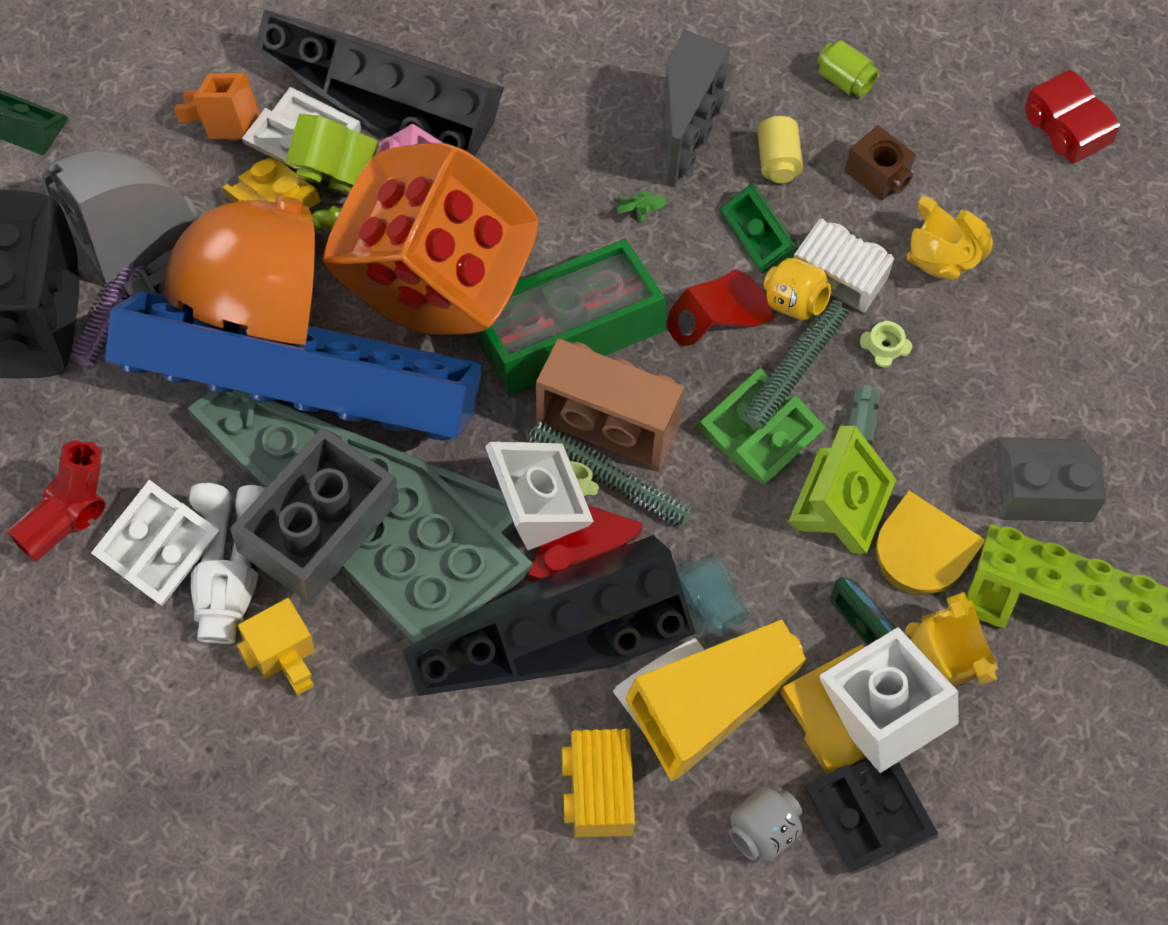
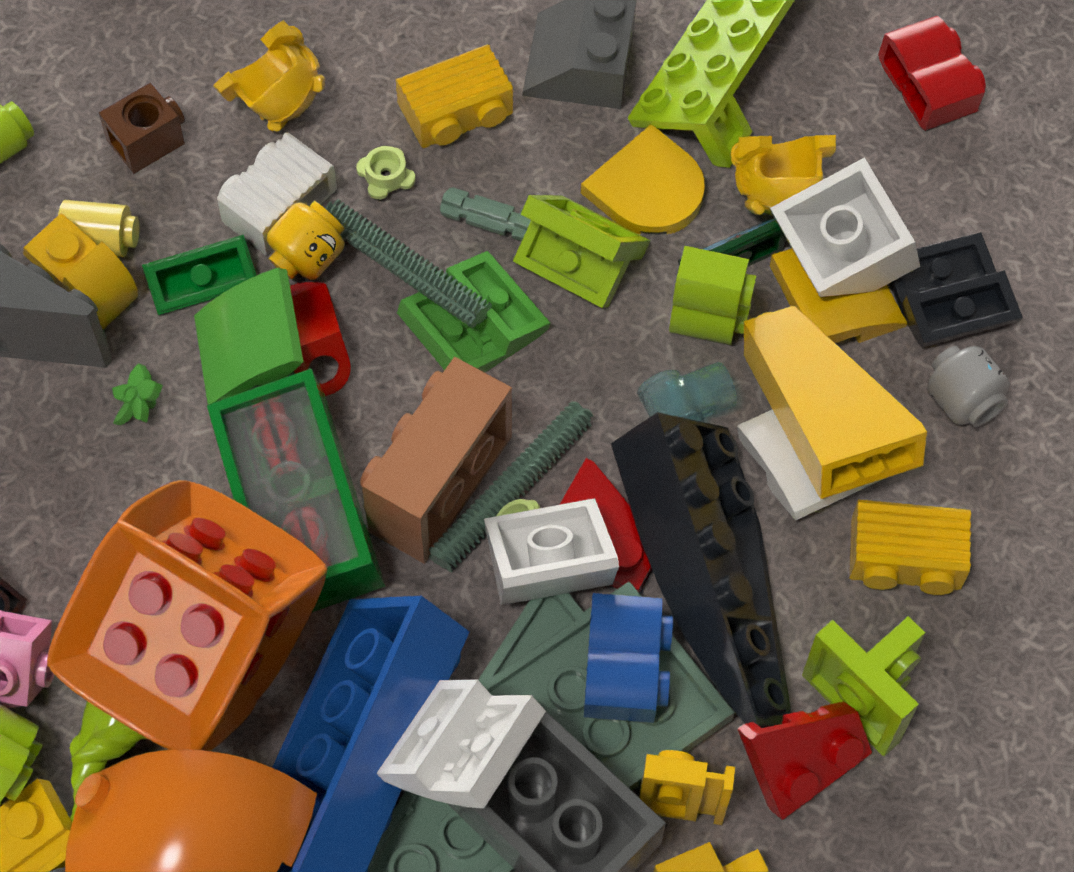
camera: 80 degrees left, 0 degrees up
none -> yellow brick [23,213,138,330]
none -> bright green slope [194,268,303,404]
none -> white slope [377,679,546,809]
none -> yellow brick [395,44,513,148]
none -> blue brick [584,593,673,723]
none -> yellow plate [639,750,735,825]
none -> lime brick [669,246,757,345]
none -> red wing [737,701,872,820]
none -> lime bracket [802,616,926,757]
none -> red brick [878,16,986,131]

